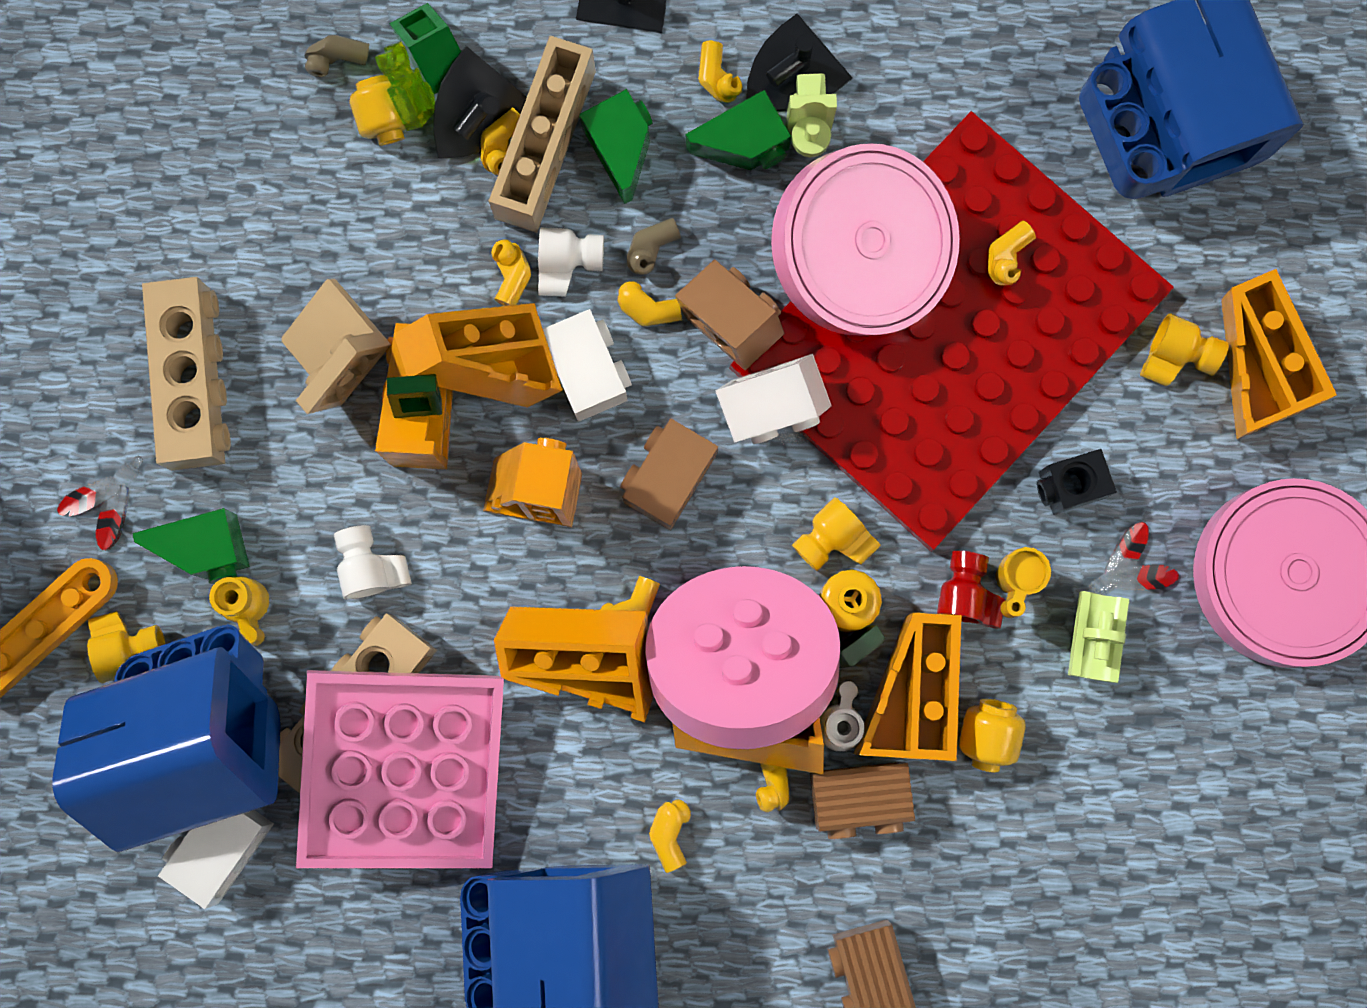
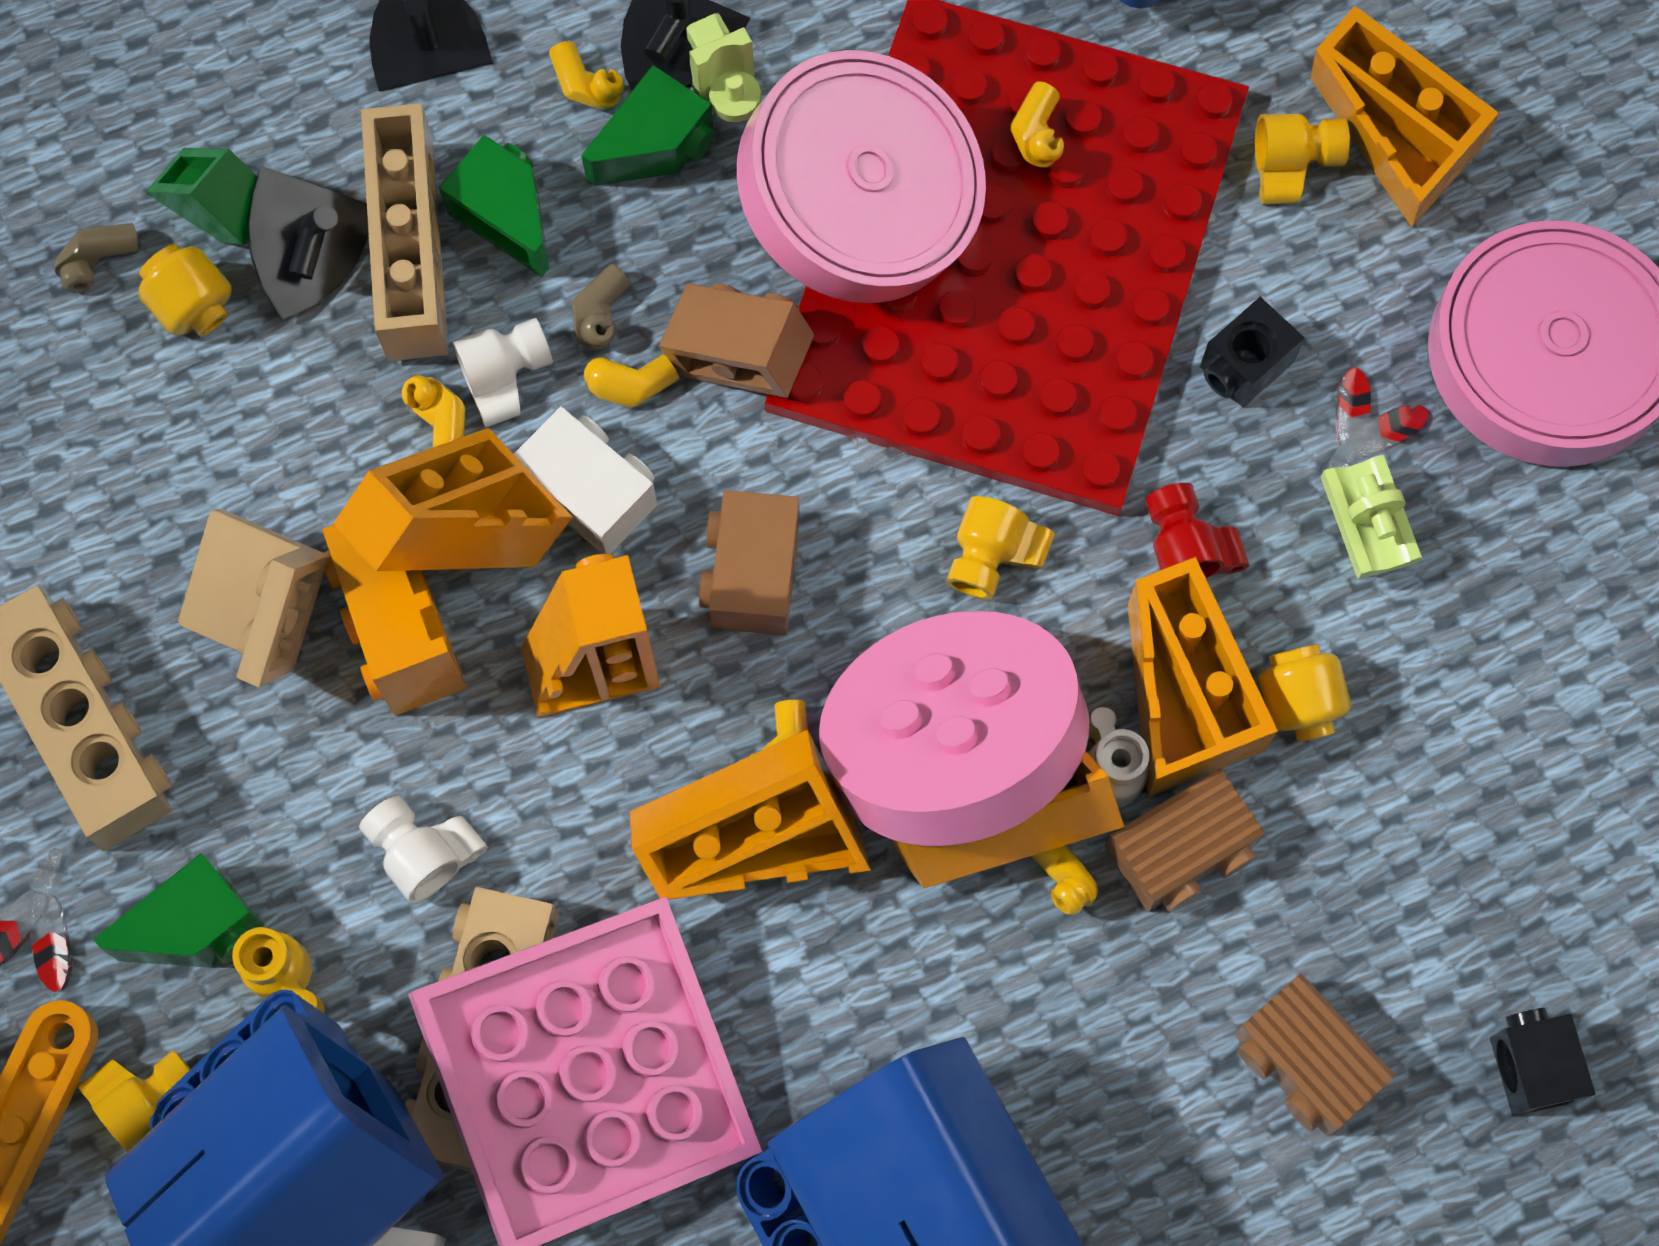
camera: 25 degrees left, 10 degrees down
clear neon green plate [375,41,435,131] -> none
dark green tile [387,374,442,418] -> none
yellow arm [480,107,520,175] -> none
yellow arm [649,799,691,873] -> none
white brick [715,354,832,444] -> none
yellow head [819,569,882,633] -> none
dark green tile [839,625,886,668] -> none
yellow piece [995,547,1051,618] -> none

